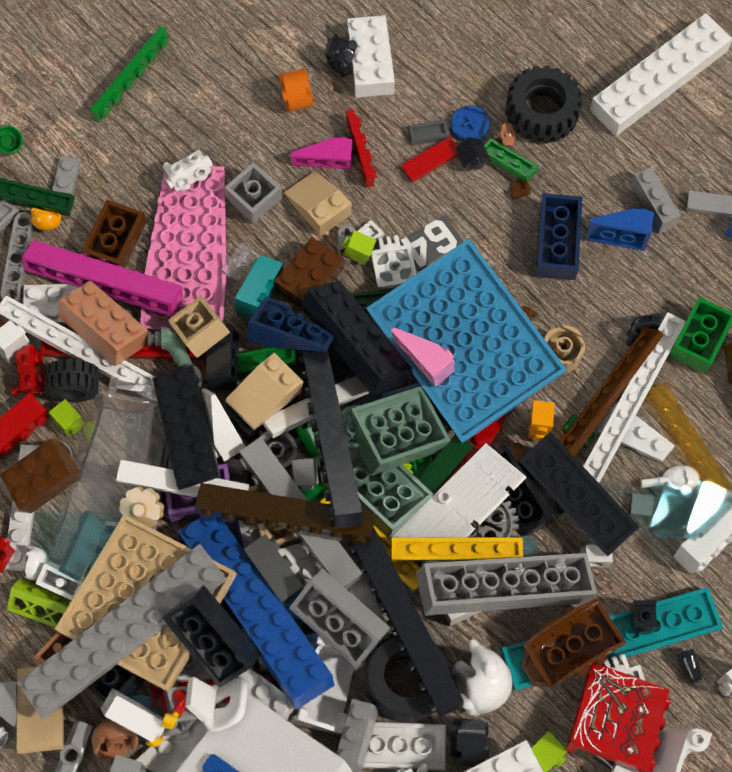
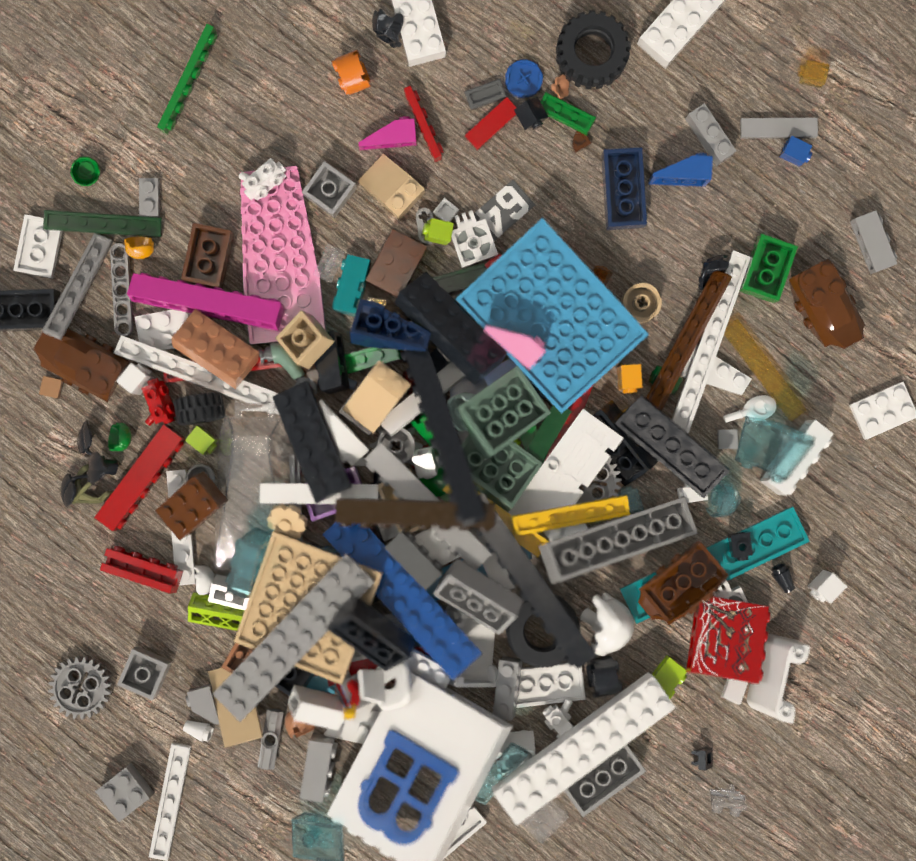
camera: 10 degrees left, 20 degrees up
none -> clear light blue cylinder [705,479,741,518]

